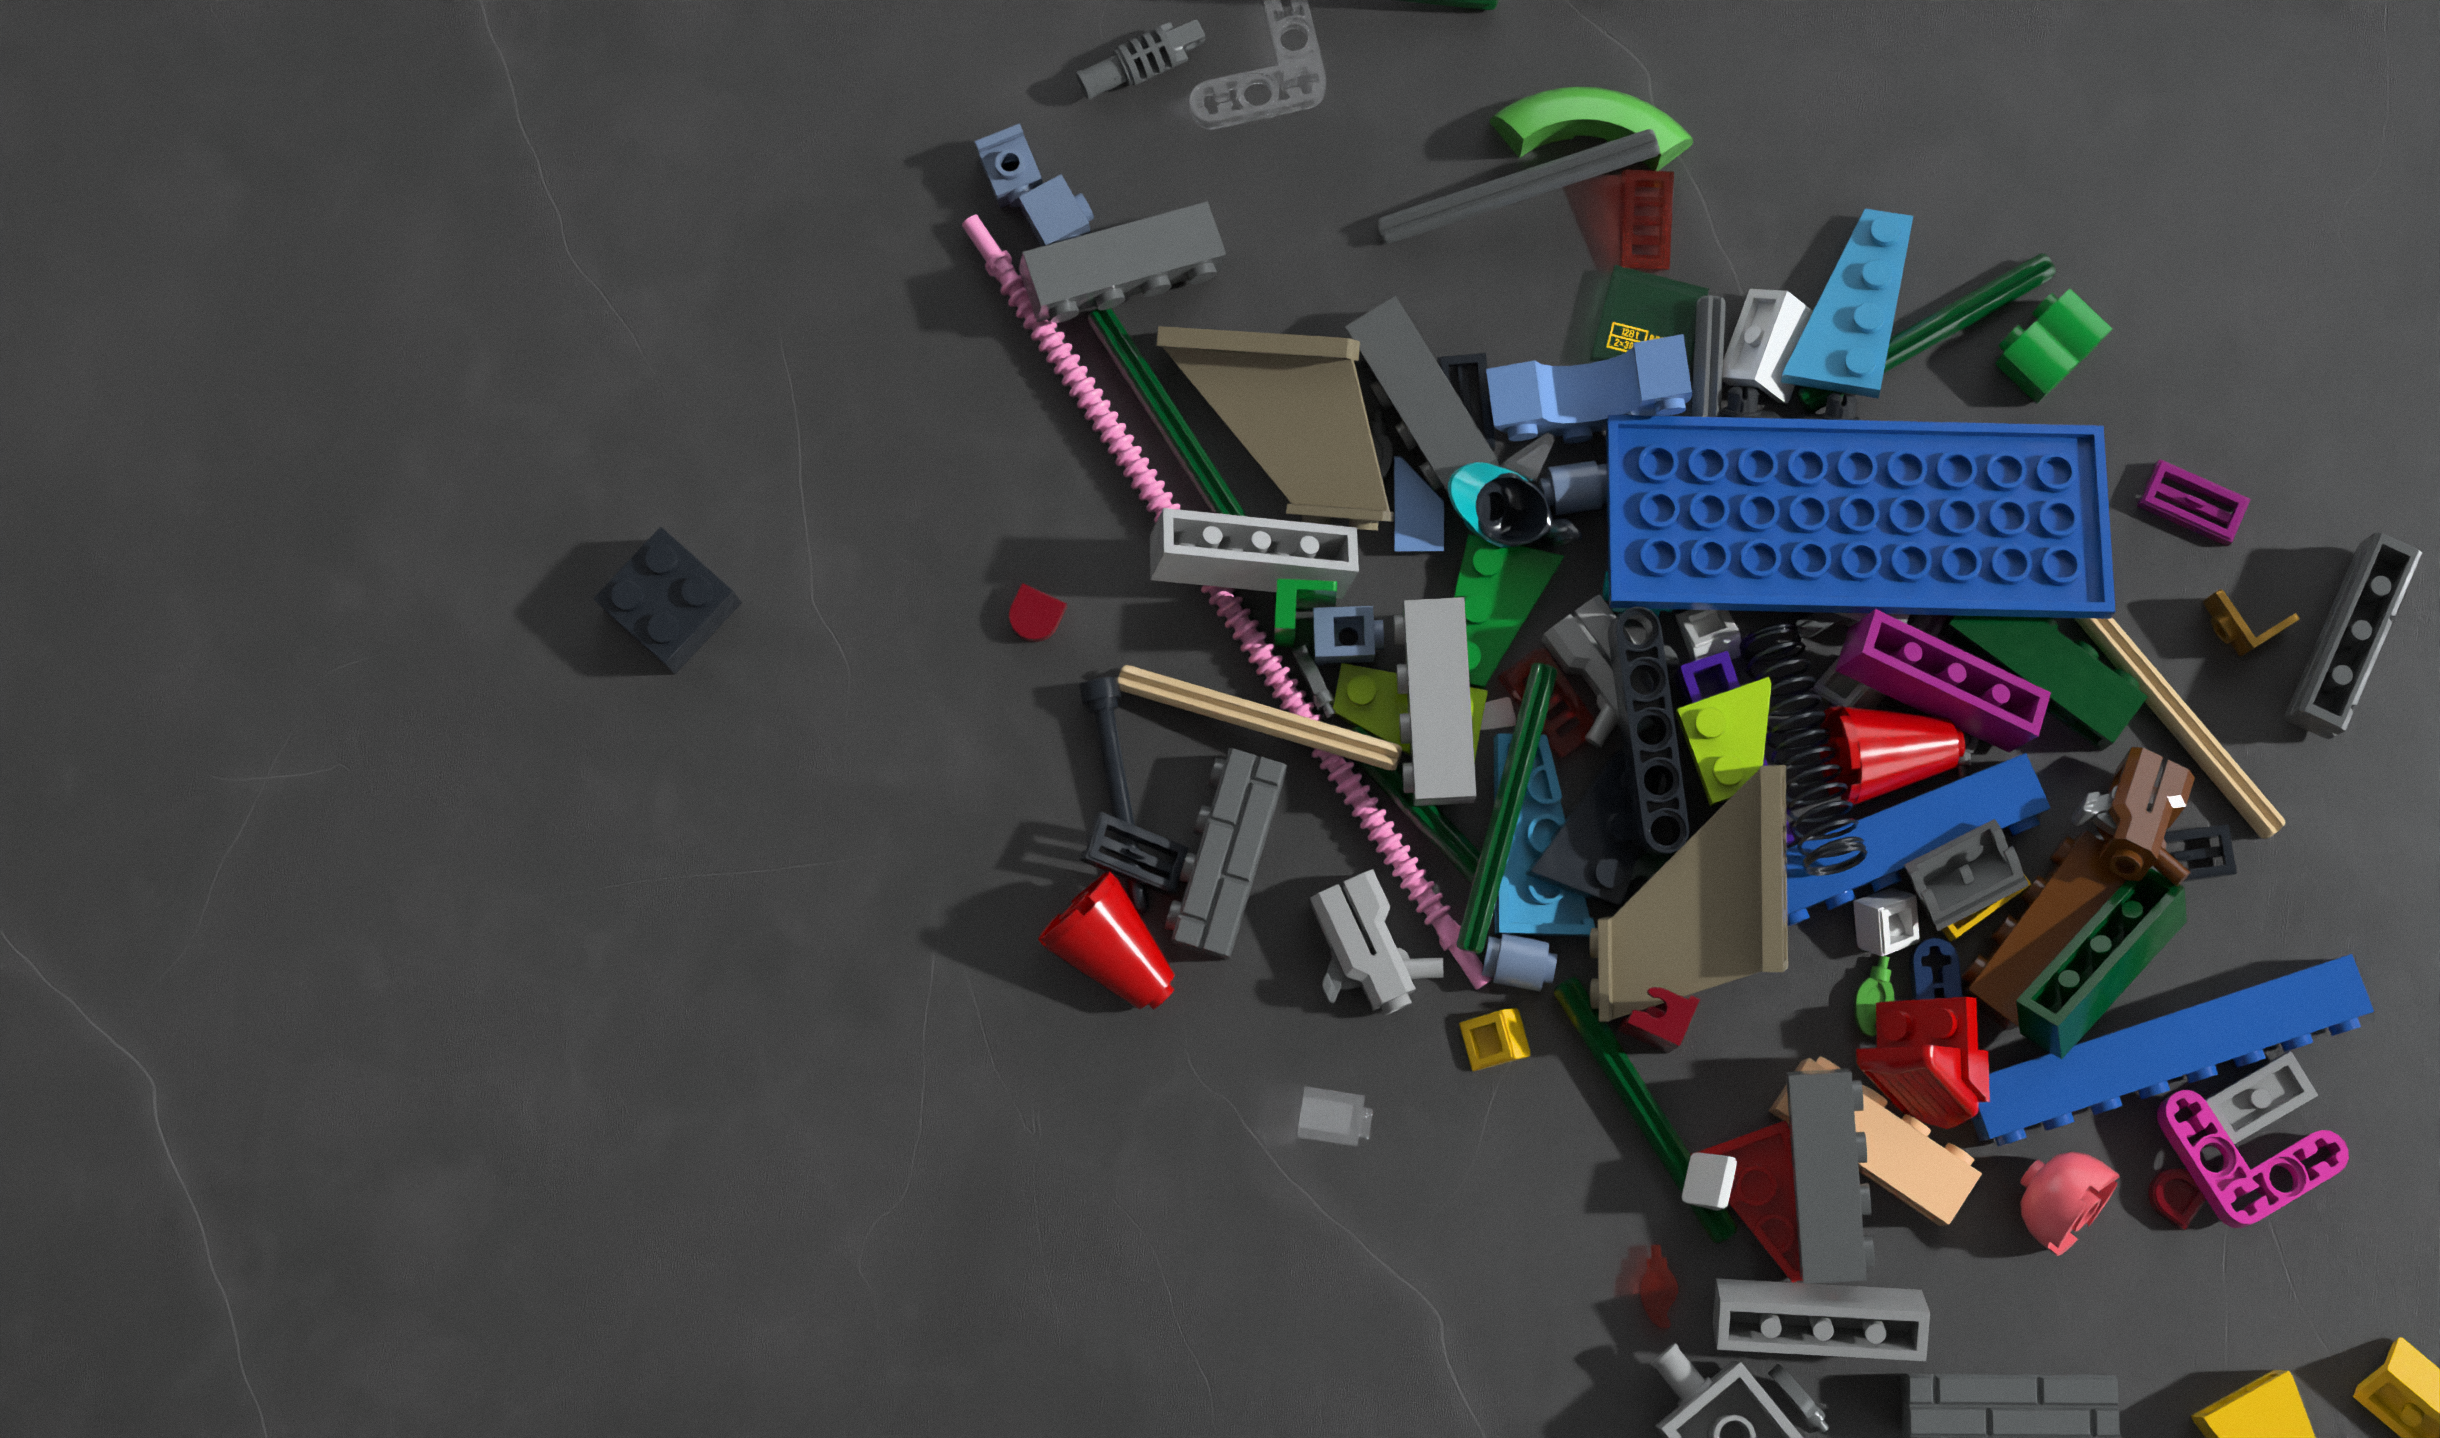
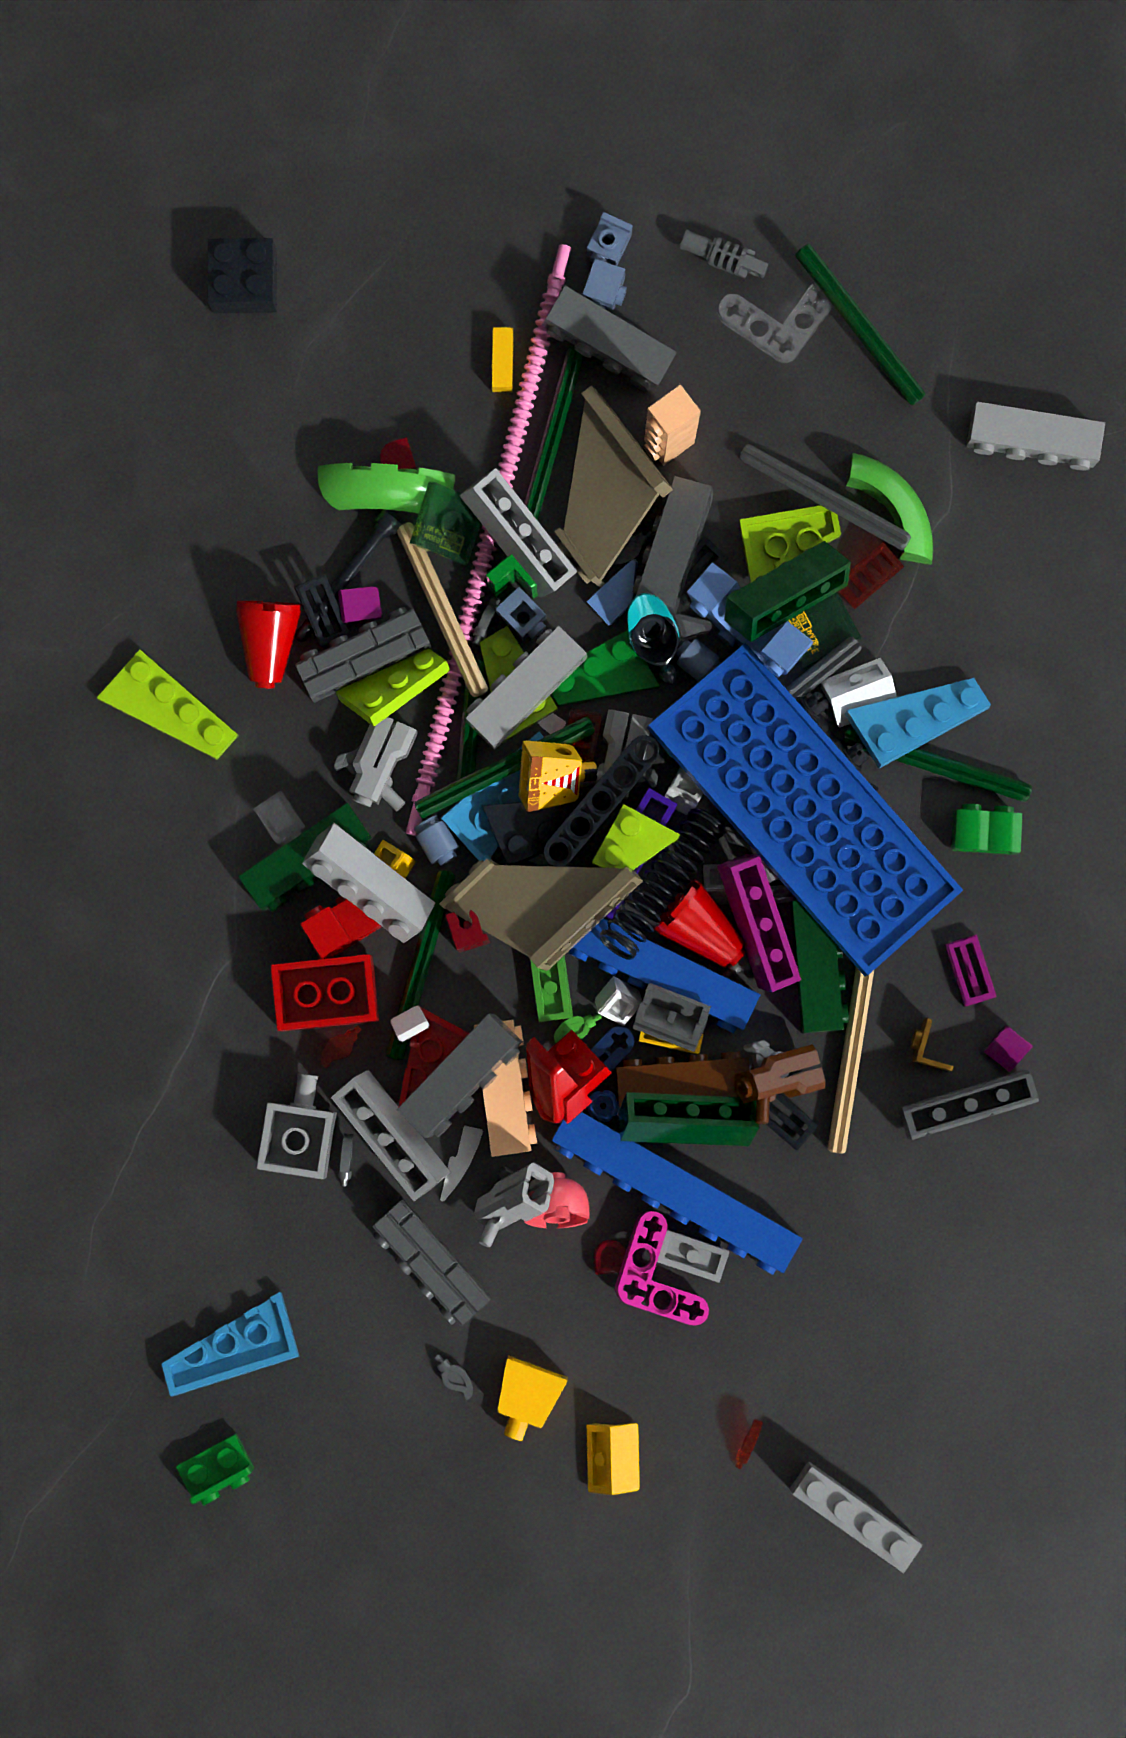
camera: 45 degrees right, 5 degrees up
none -> lime wing [97,650,239,760]
none -> dark green brick [238,803,372,912]
none -> red brick [271,954,379,1032]
none -> red brick [300,896,382,959]
none -> light grey brick [302,823,435,943]
none -> bright green brick [318,463,455,516]
none -> lime wing [336,648,450,726]
none -> magenta slope [338,587,382,623]
none -> clear green tile [409,482,481,566]
none -> white sticker [440,1126,483,1202]
none -> light grey piece [474,1163,555,1248]
none -> yellow piece [492,327,513,392]
none -> yellow torso [518,741,597,812]
none -> bright green plate [530,955,573,1022]
none -> blue plate [587,1090,620,1122]
none -> light nougat brick [643,385,701,466]
none -> dark green brick [725,541,851,642]
none -> lime wing [739,505,841,583]
none -> magenta slope [984,1026,1033,1072]

